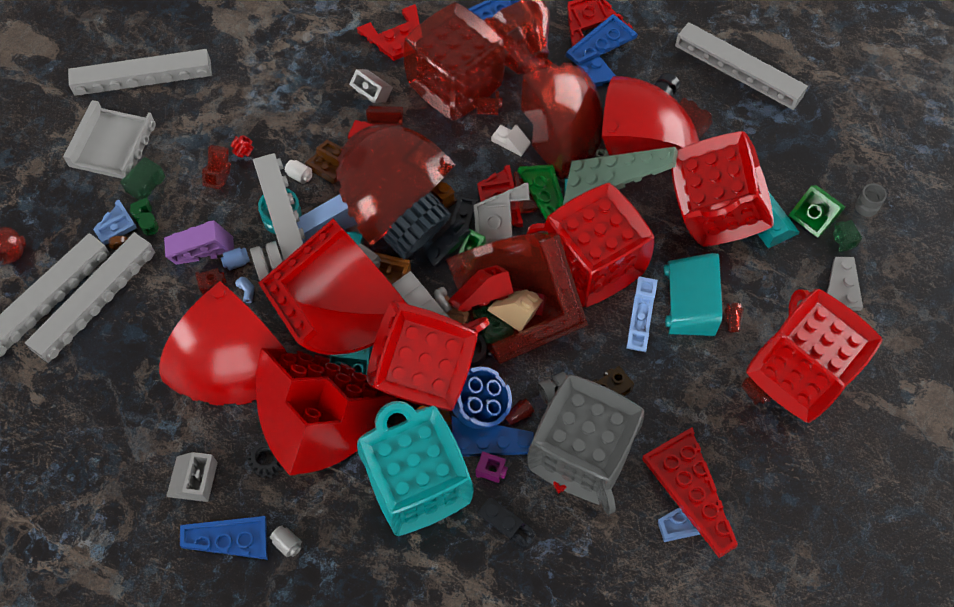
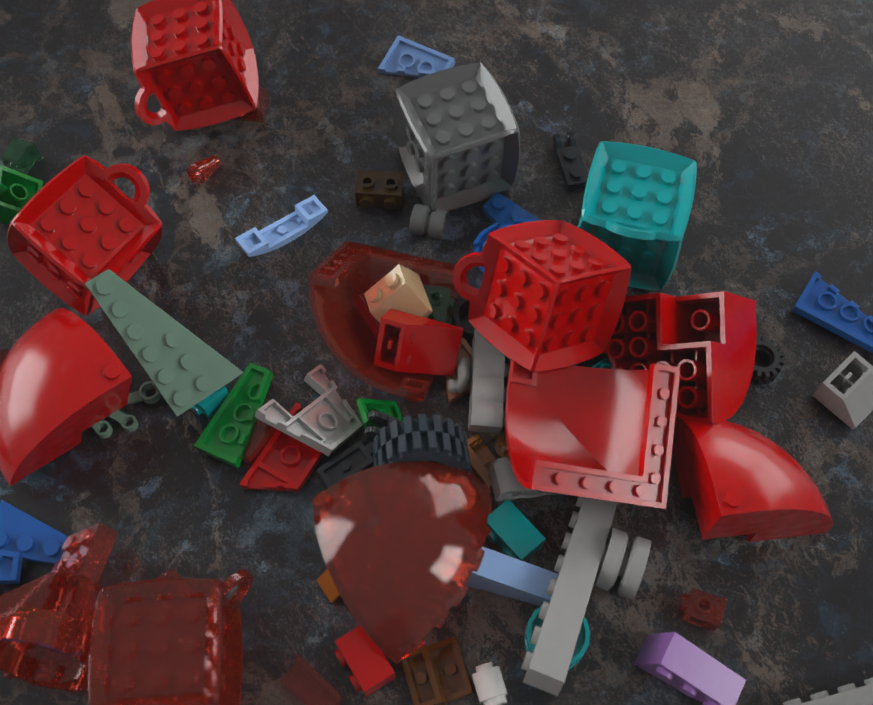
camera: 140 degrees left, 0 degrees up
medium blue brick [221,247,250,271] -> none
light blue arm [235,277,255,303] -> none
light grey brick [270,525,302,557] -> none
magenta brick [476,451,508,483] -> none
white slope [491,125,531,156] -> none
clear red cone [505,398,534,425] -> none
clear red brick [521,63,604,180] -> none
red piece [526,183,654,308] -> none
red wing [642,427,738,558] -> none
teal windscreen [664,253,722,336] -> none
light grey wing [827,257,863,311] -> none

